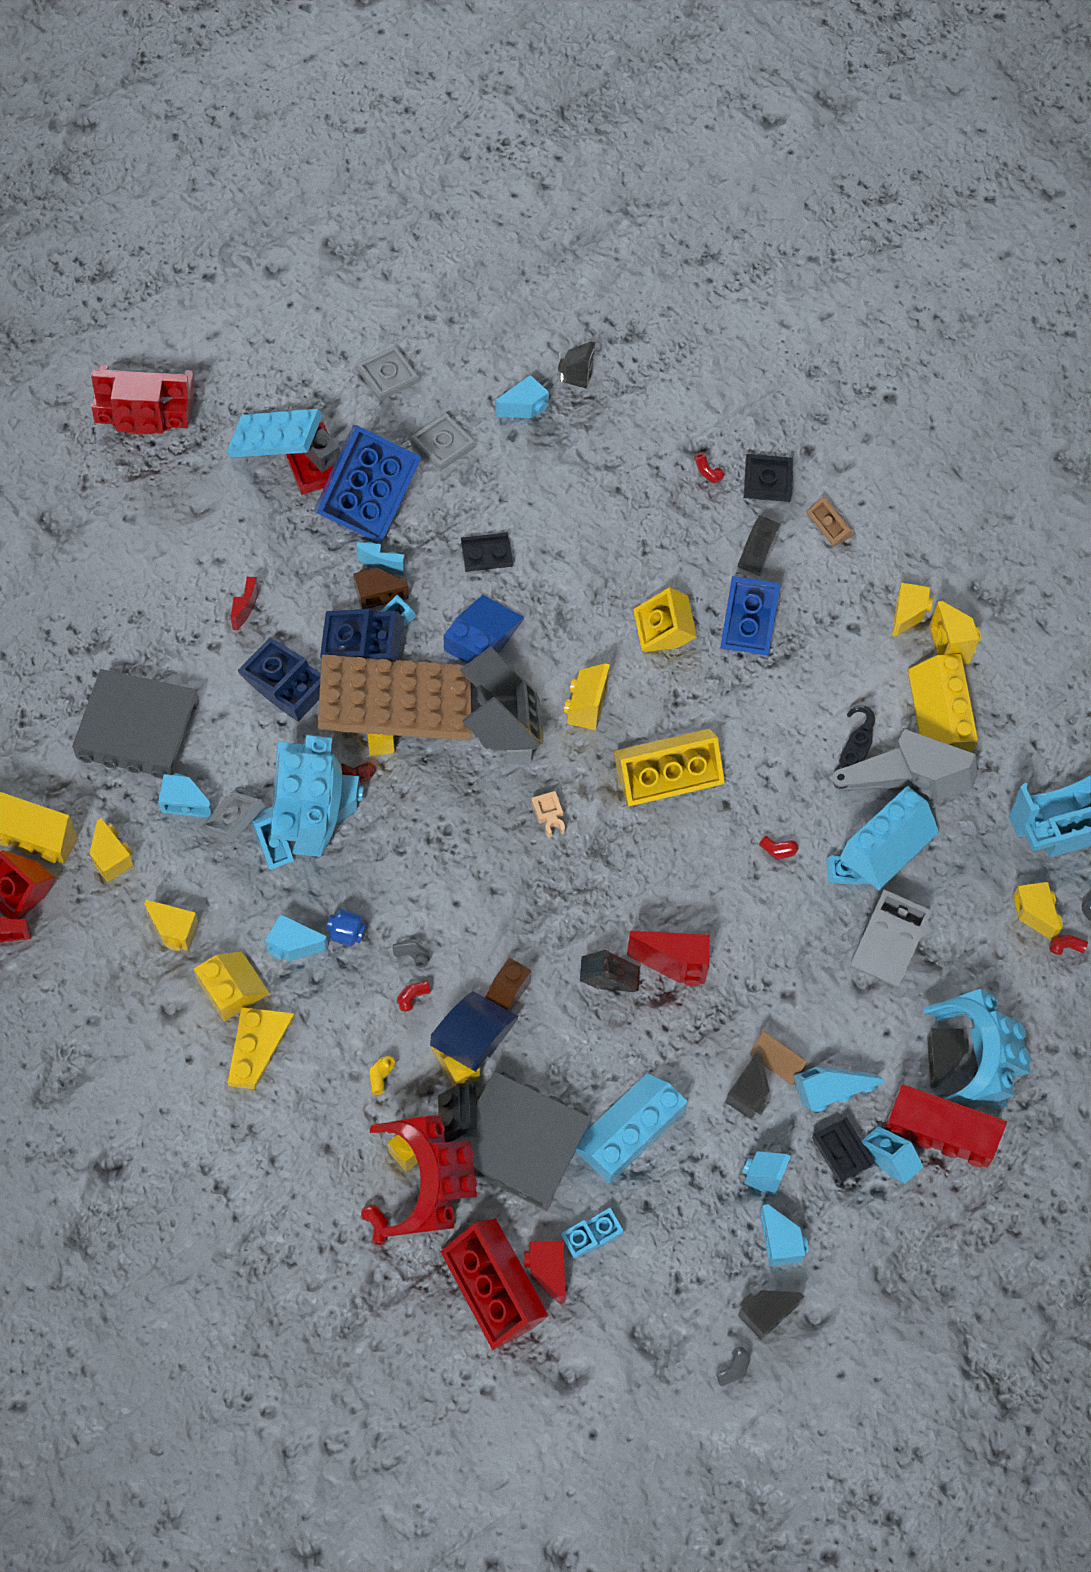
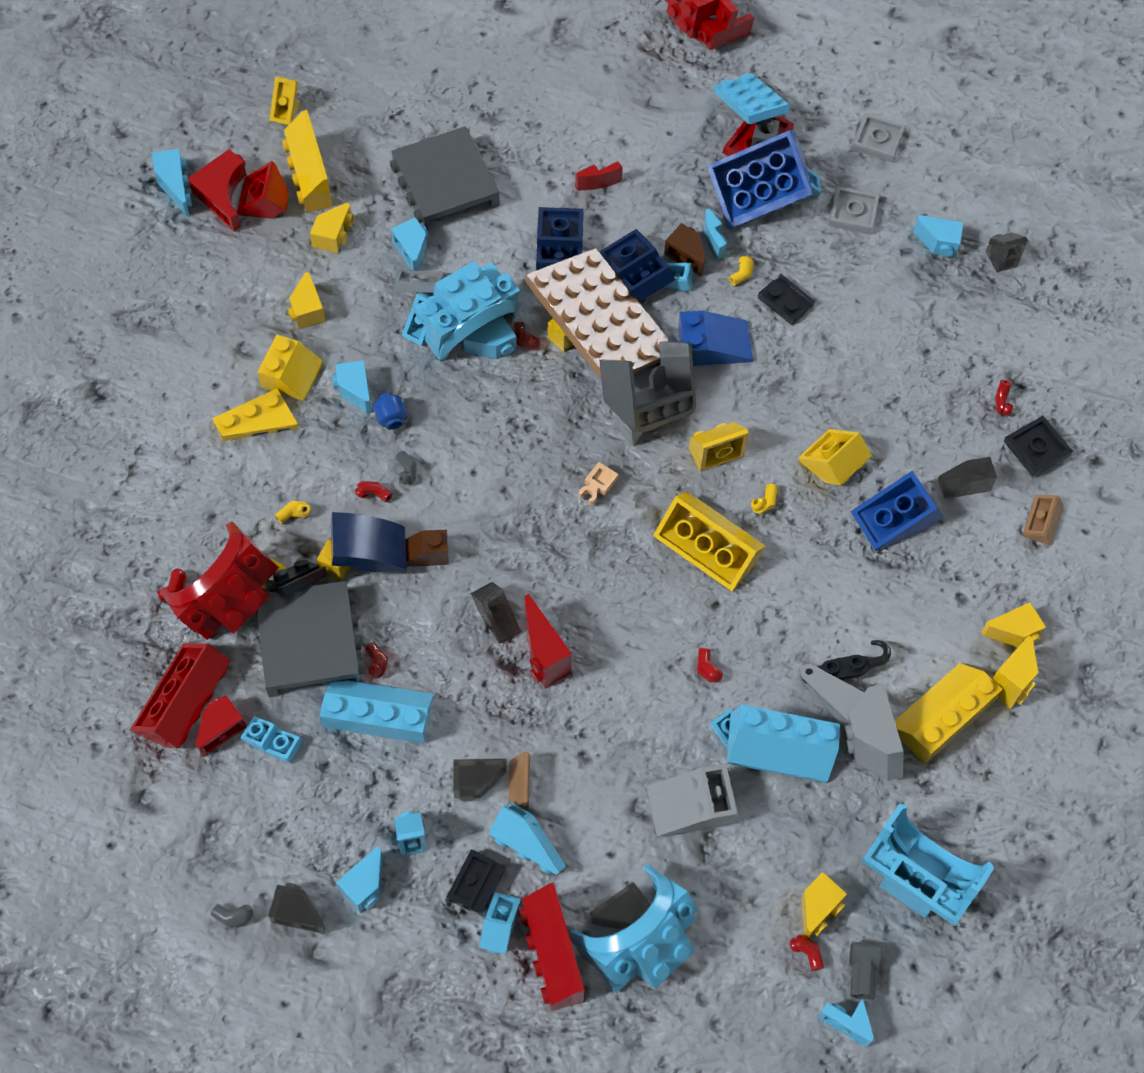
camera: 55 degrees right, 0 degrees up
none -> clear red arm [365,642,388,678]
none -> yellow arm [729,256,754,286]
none -> yellow arm [751,484,778,514]

